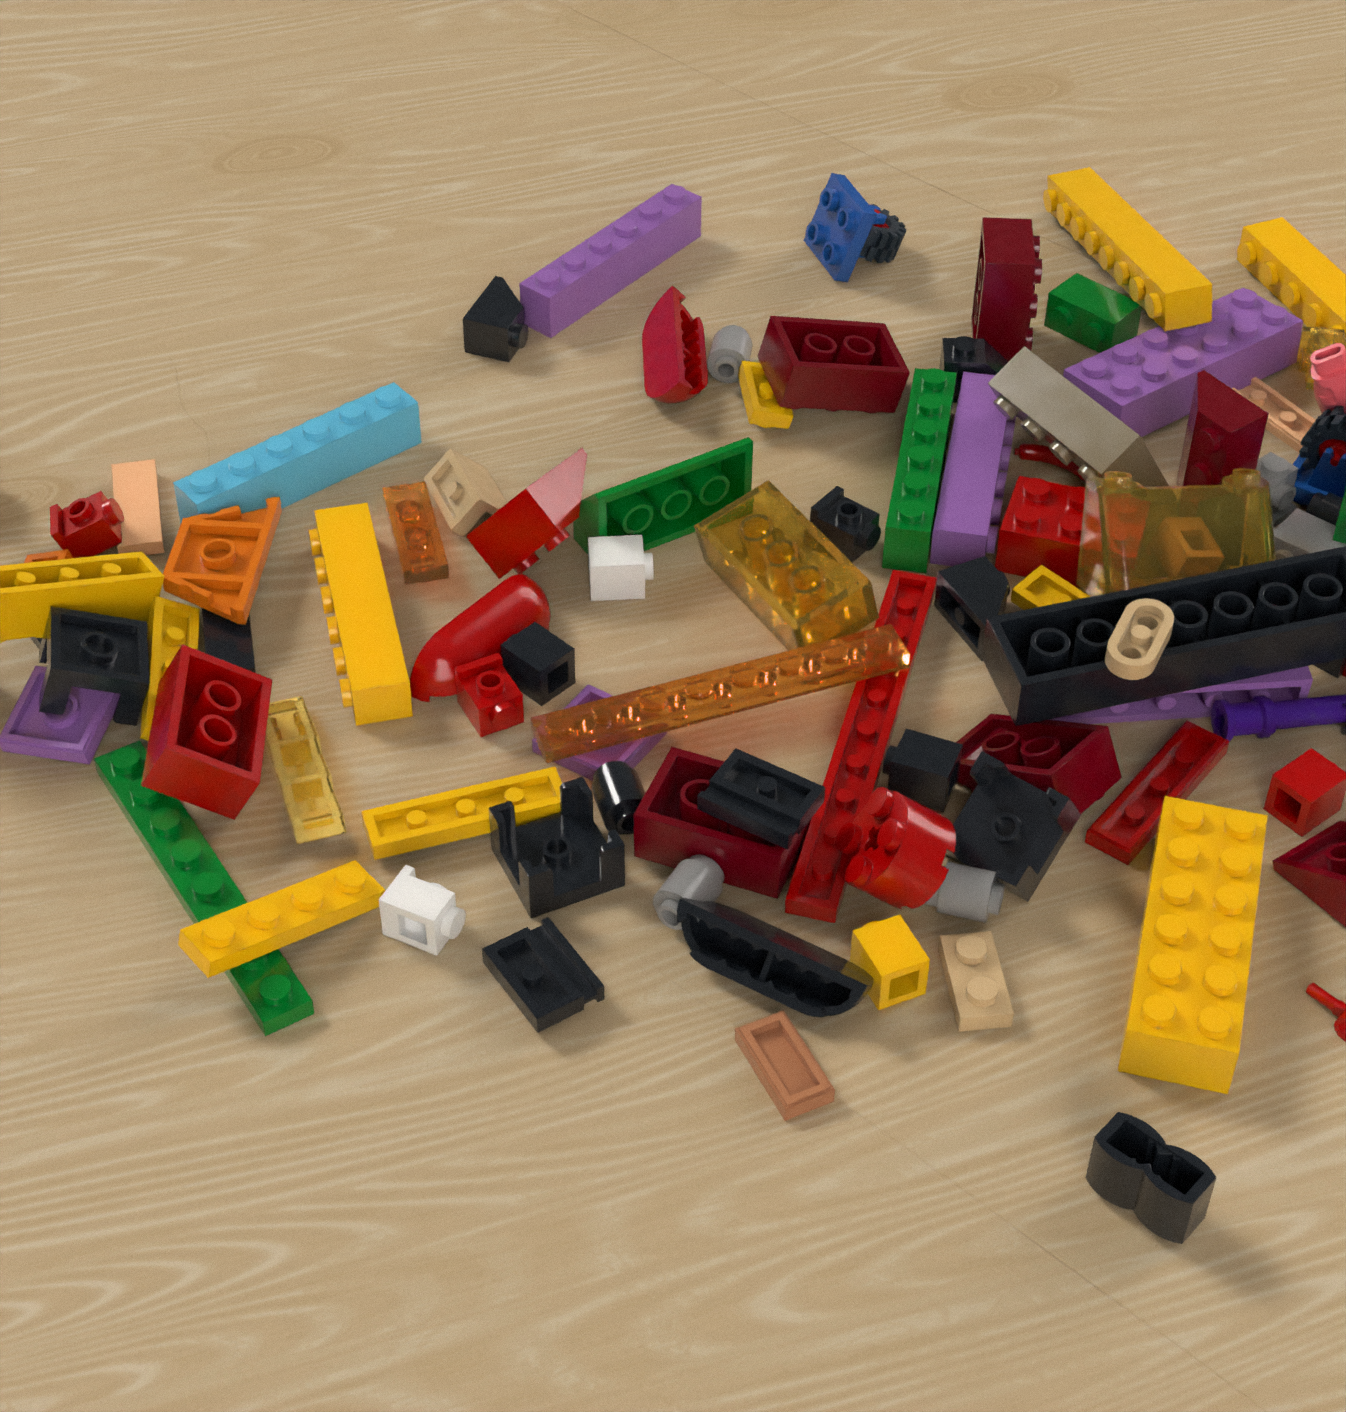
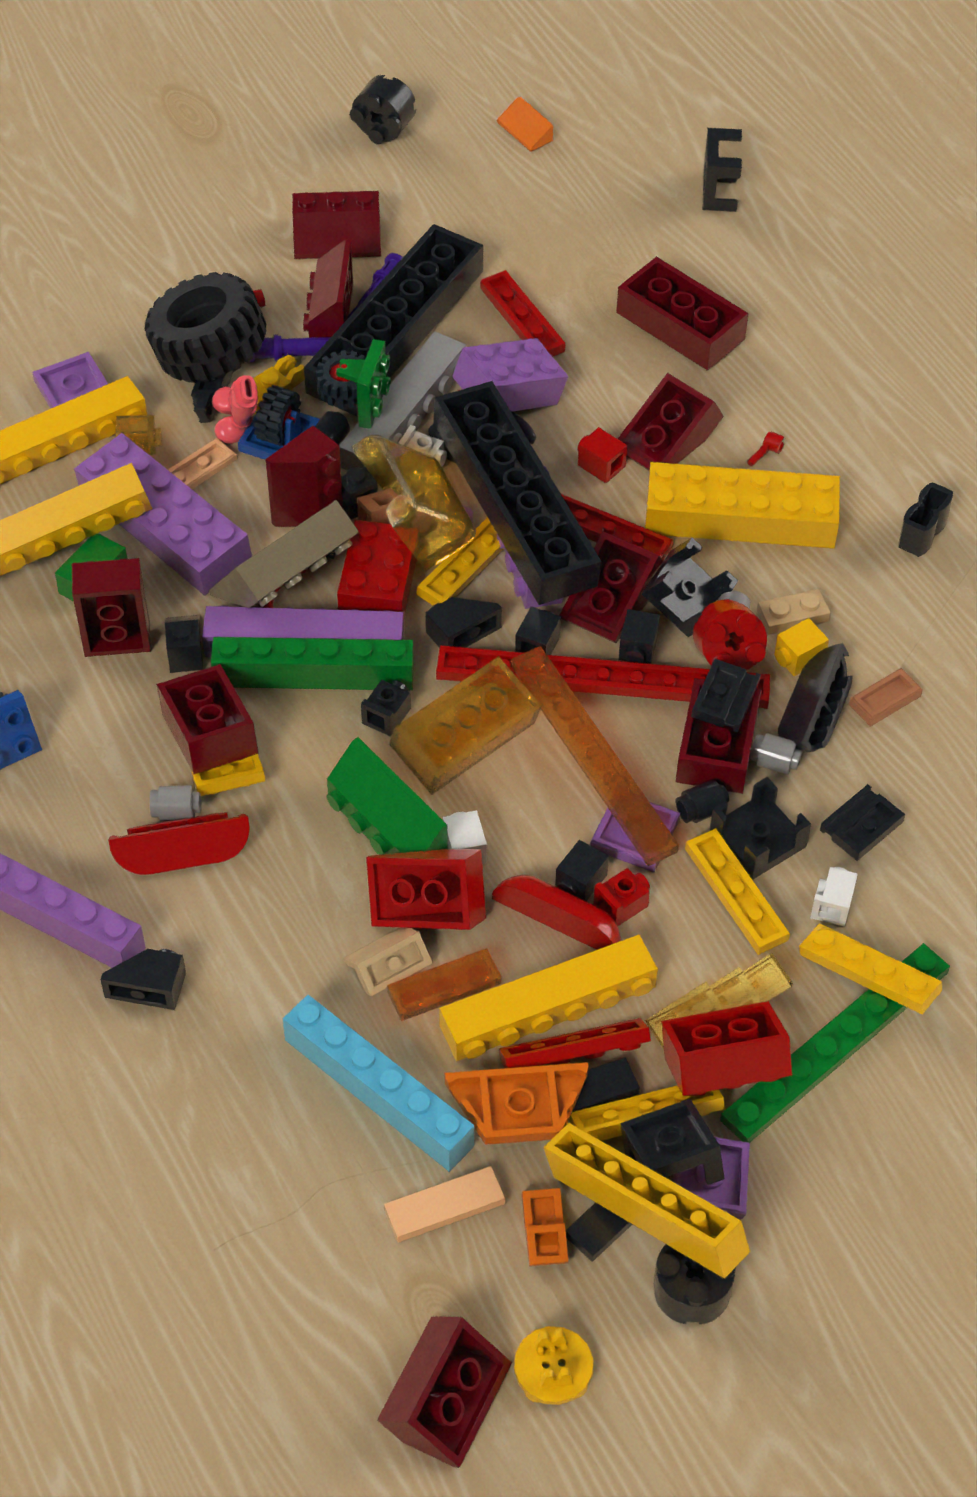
camera: 100 degrees left, 10 degrees up
red brick [49,491,124,558] -> none
tan plate [1105,598,1174,680] -> none
none -> red plate [499,1018,651,1068]
none -> black brick [515,606,561,655]

